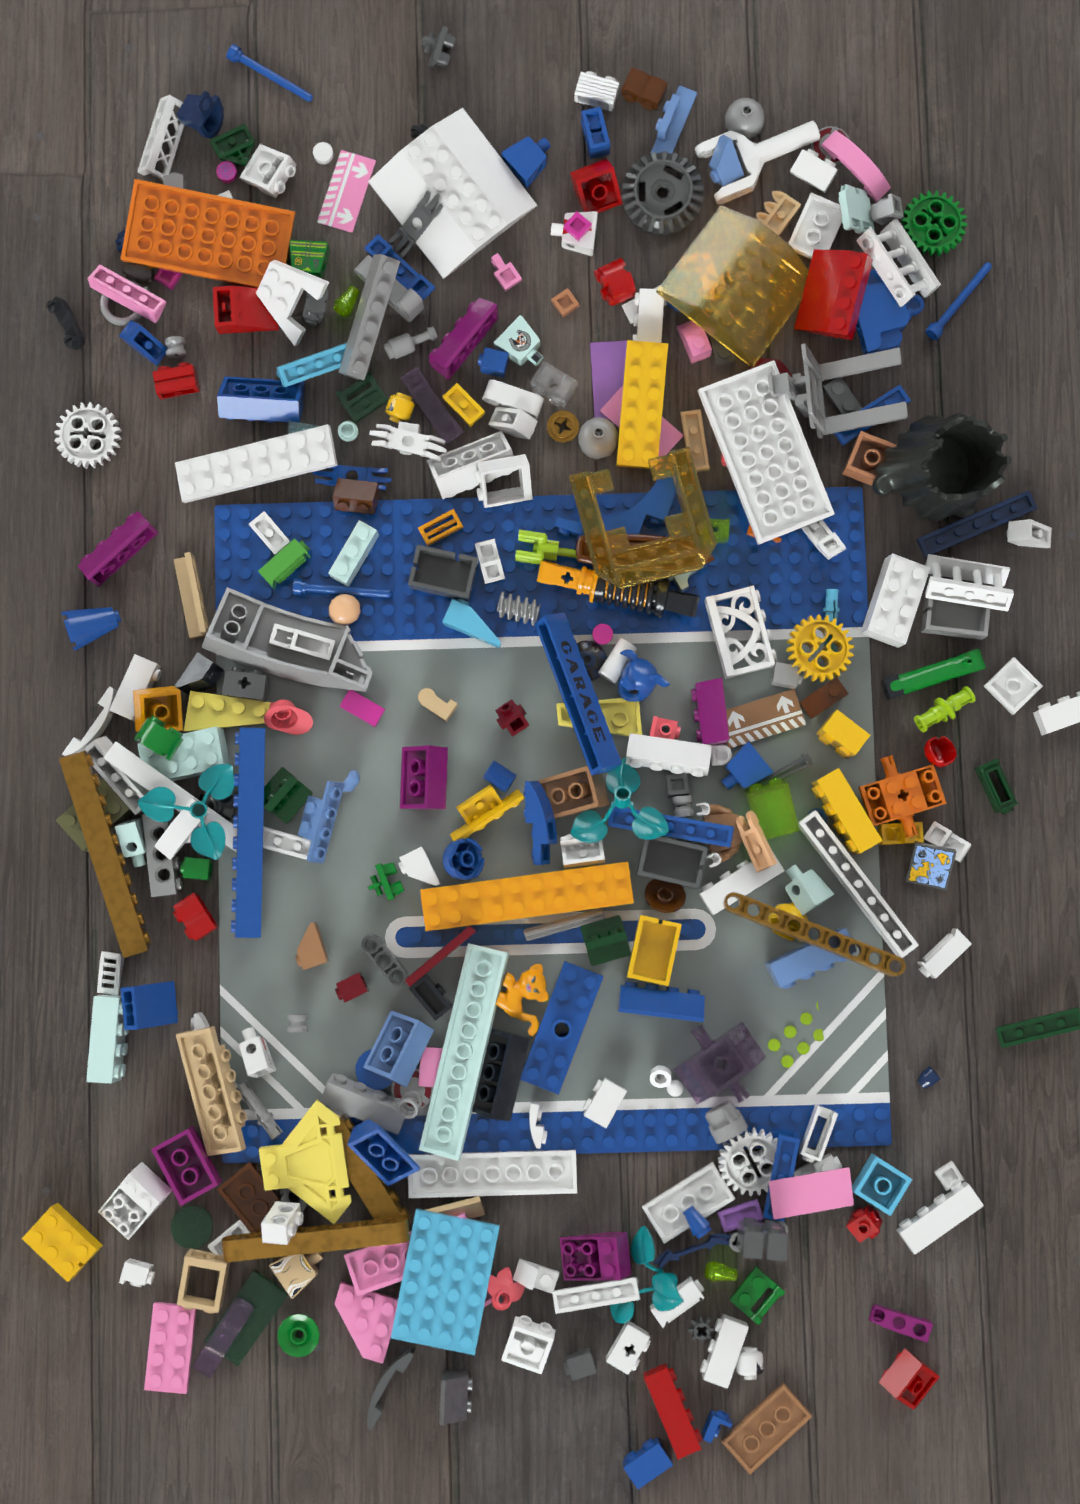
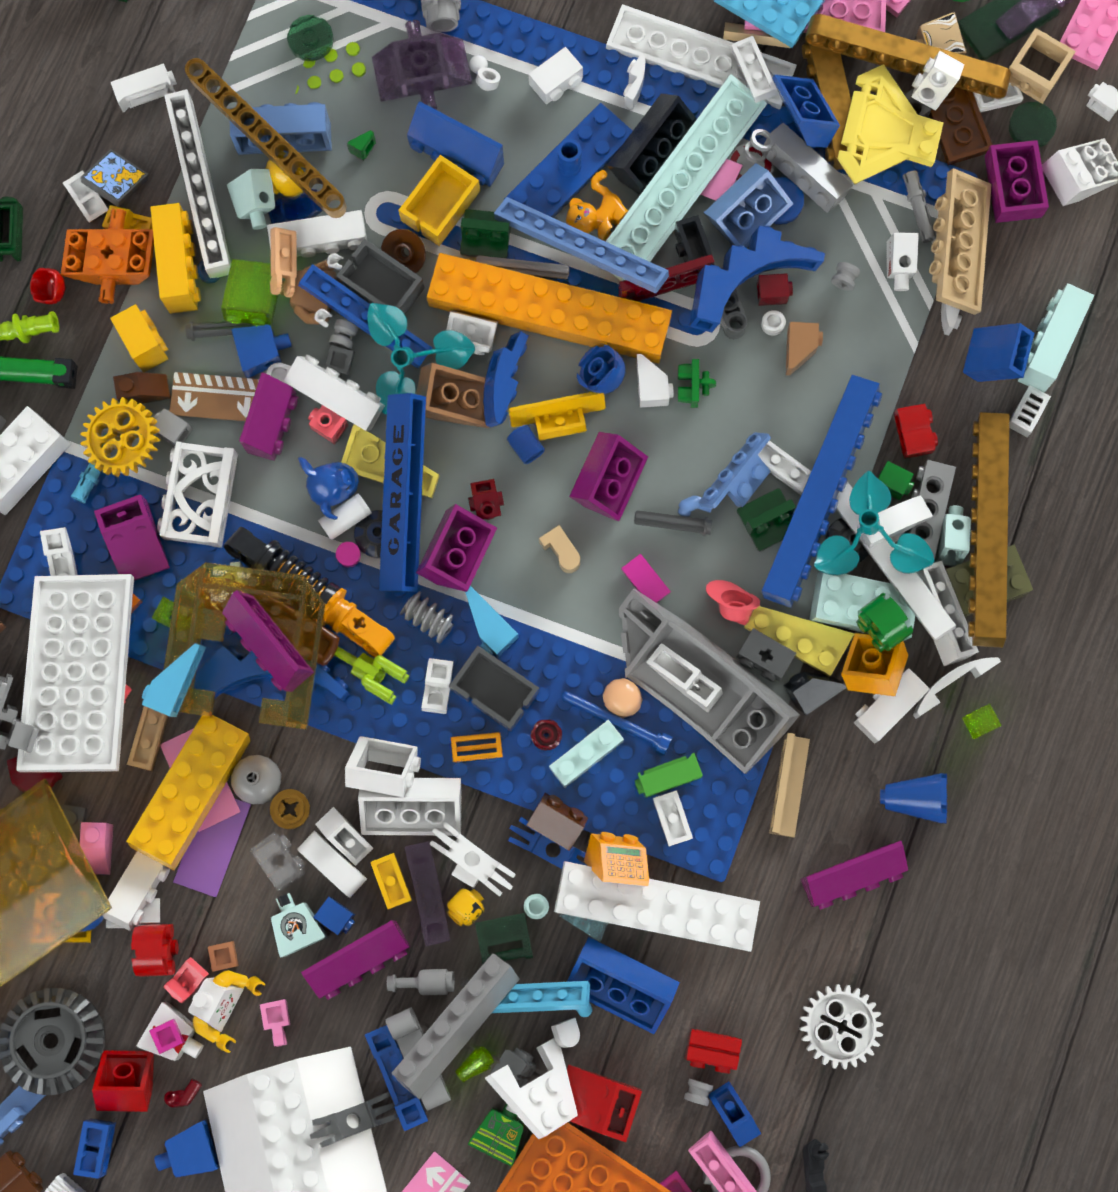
camera: 160 degrees left, 5 degrees down
none -> magenta slope [94,494,170,581]
none -> medium azure slope [142,643,206,717]
none -> coral bracket [164,957,209,1003]
none -> dark red arm [164,1079,202,1108]
none -> torso [188,970,265,1053]
none -> magenta slope [222,590,314,692]
none -> clear blue slope [268,189,323,224]
none -> clear green tile [287,15,334,61]
none -> green slope [347,130,376,161]
none -> magenta slope [416,504,497,592]
none -> medium blue plate [494,197,669,293]
none -> dark red plate [531,719,562,750]
none -> white tile [551,1018,580,1048]
none -> light orange slope [584,832,649,886]
none -> dark grey axle [634,510,712,536]
none -> blue arch [689,226,825,333]
none -> white plate [731,36,778,103]
none -> white tile [761,310,786,336]
none -> clear neon green brick [962,704,1002,740]

